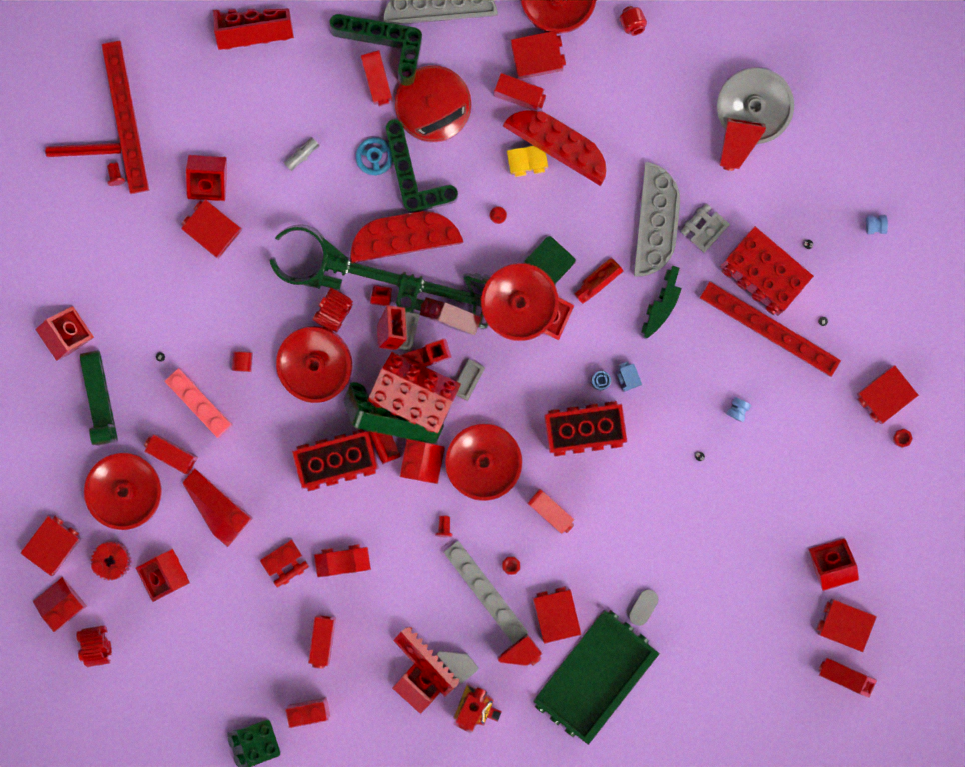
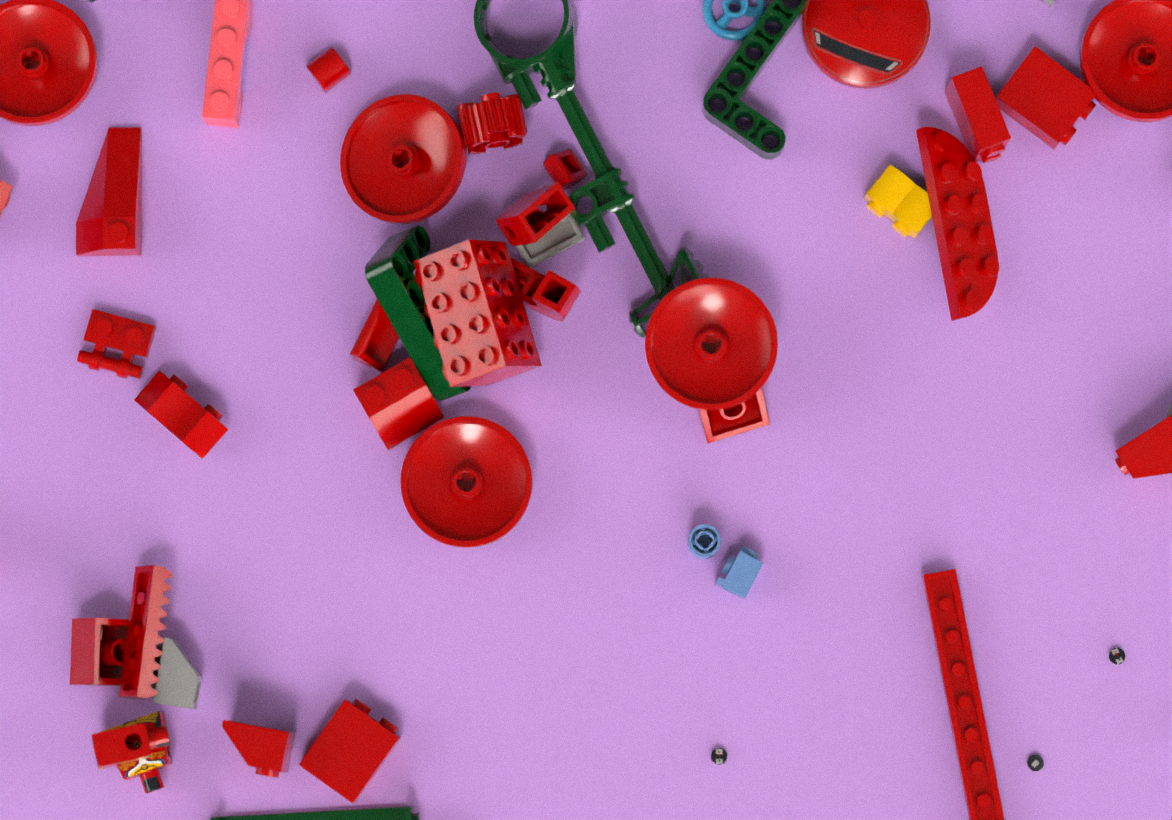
camera: 50 degrees right, 5 degrees down
red brick [144,434,198,474] -> none
red brick [292,429,379,491] -> none
red brick [308,615,336,669] -> none
red plate [350,211,463,263] -> none
brick [419,297,482,335] -> none
red piece [435,516,453,537] -> none
light grey plate [443,540,528,644] -> none
light grey tile [456,359,485,401] -> none
red piece [490,206,507,224] -> none
red tile [502,556,520,575] -> none
dark green bracket [523,236,576,284] -> none
slope [527,489,574,534] -> none
red brick [544,401,628,456] -> none
red hinge [574,257,624,304] -> none
light grey plate [634,162,680,277] -> none
dark green slope [641,266,682,339] -> none
light grey plate [680,203,730,253] -> none
red brick [720,226,814,316] -> none
medium blue wheel [726,397,751,422] -> none

